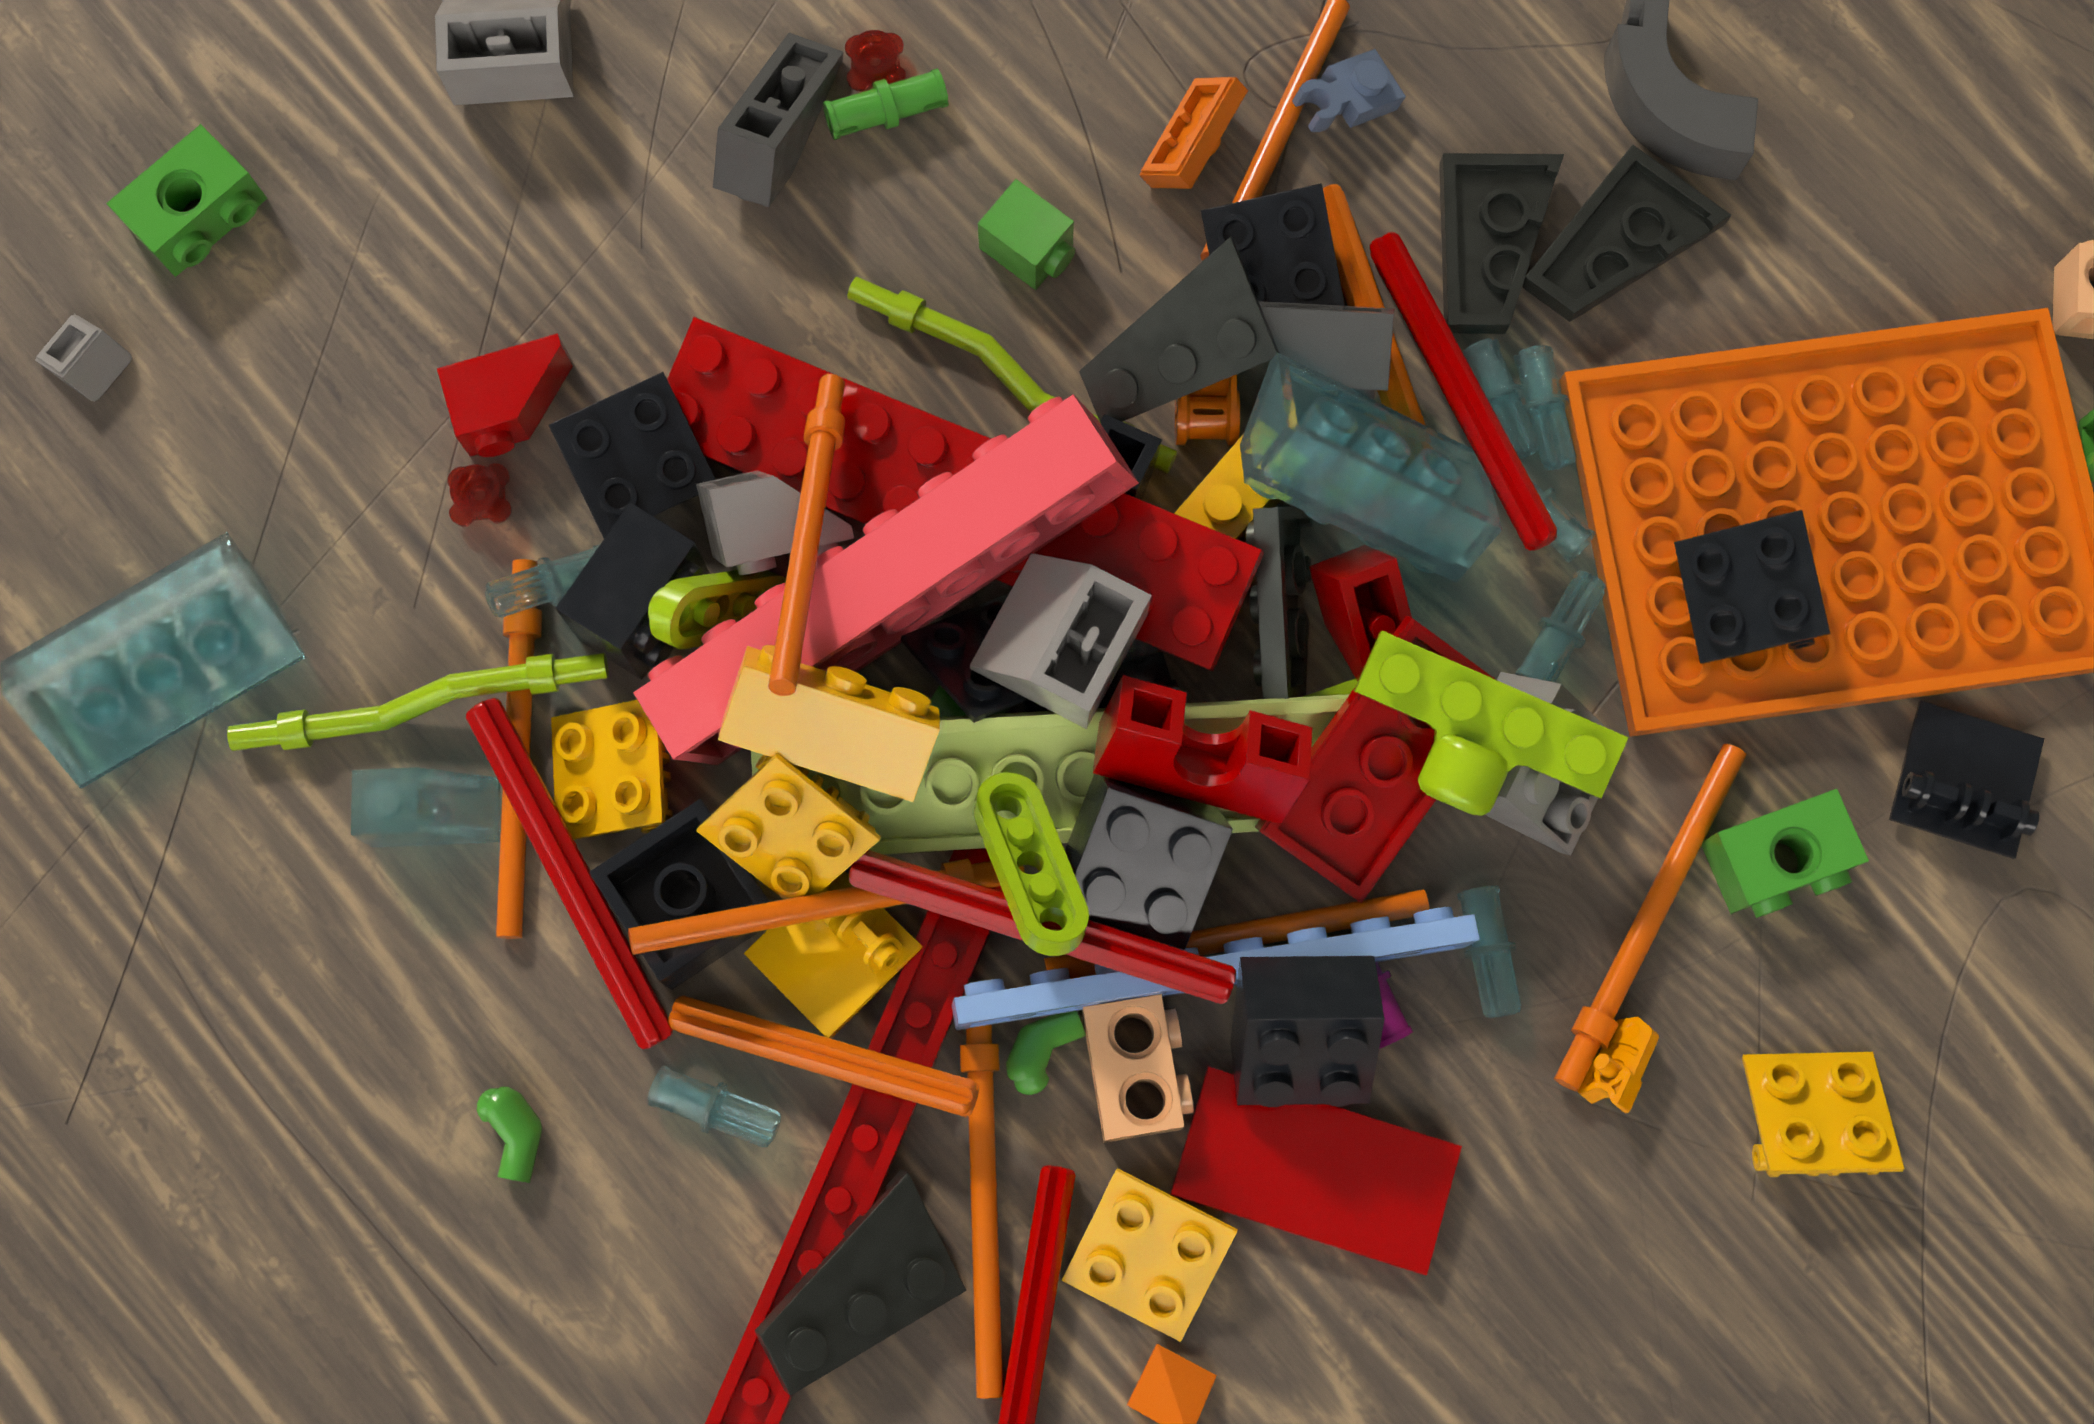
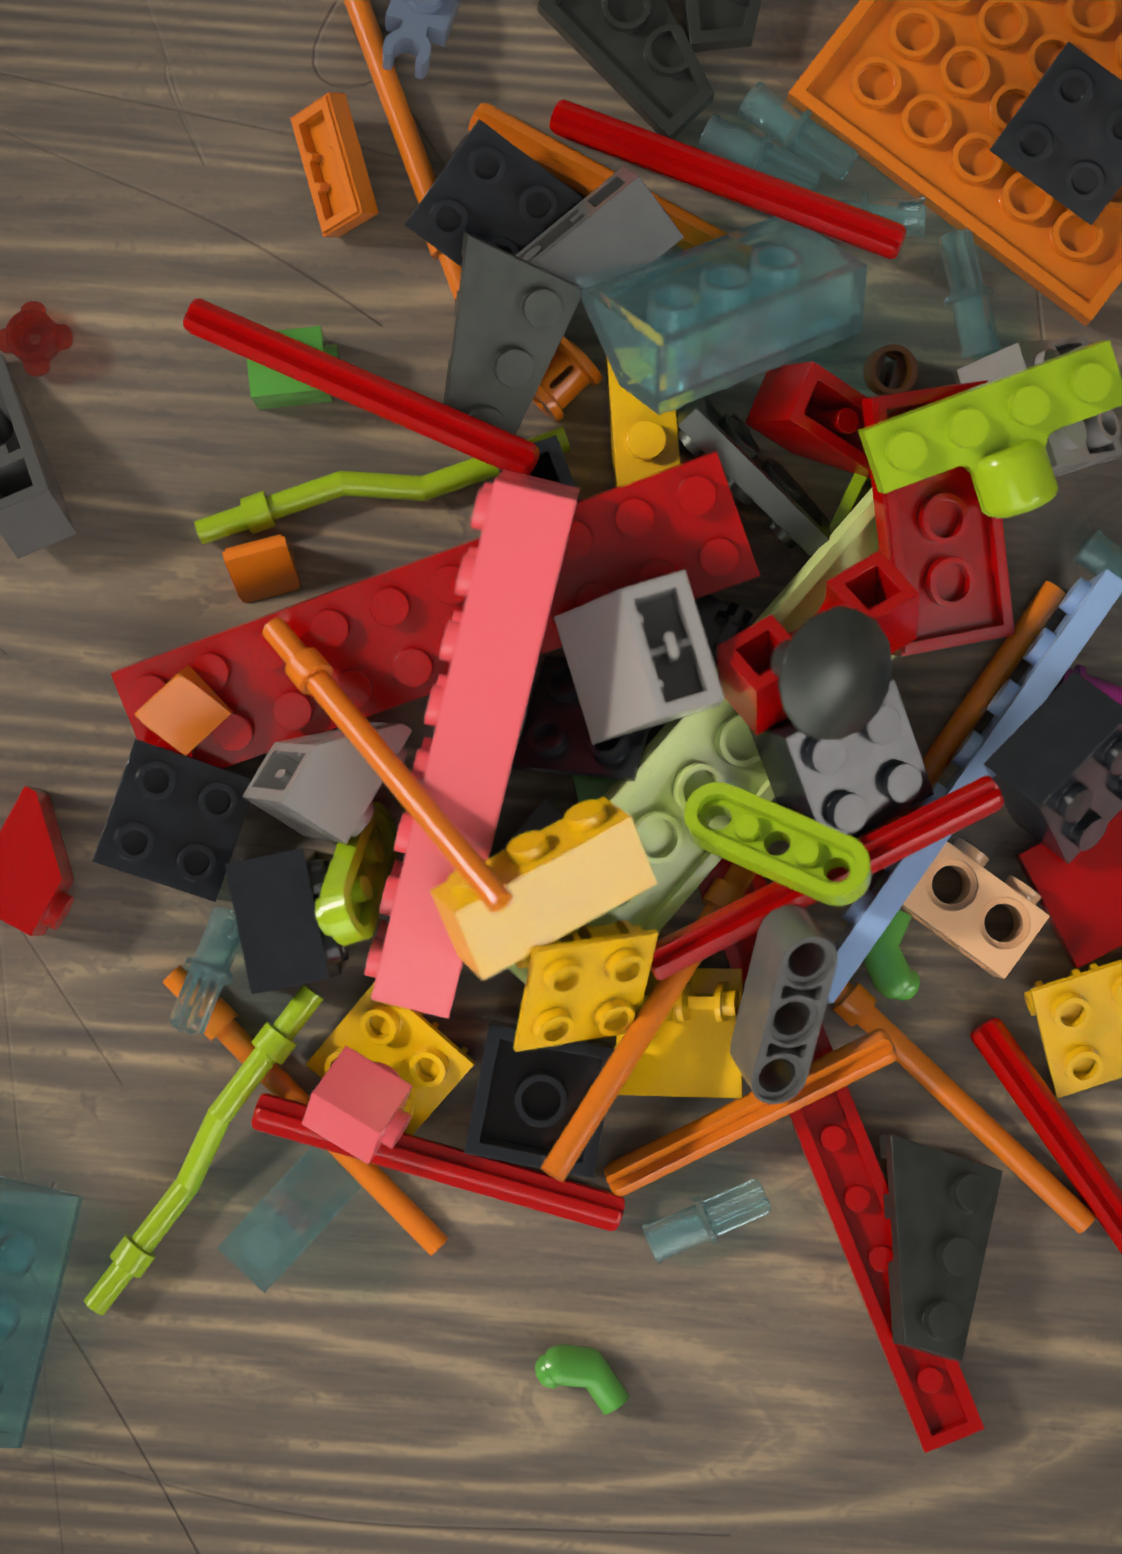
camera: 45 degrees left, 10 degrees up
clear red plate [447,463,512,527] -> none
bright green pin [822,68,949,140] -> none
none -> orange slope [134,665,233,756]
none -> red axle [183,298,540,476]
none -> orange slope [222,534,301,603]
none -> coral brick [302,1046,413,1164]
none -> dark grey beam [730,905,837,1104]
none -> pearl dark grey dish [771,605,893,740]
none -> reddish brown hinge [862,344,918,396]

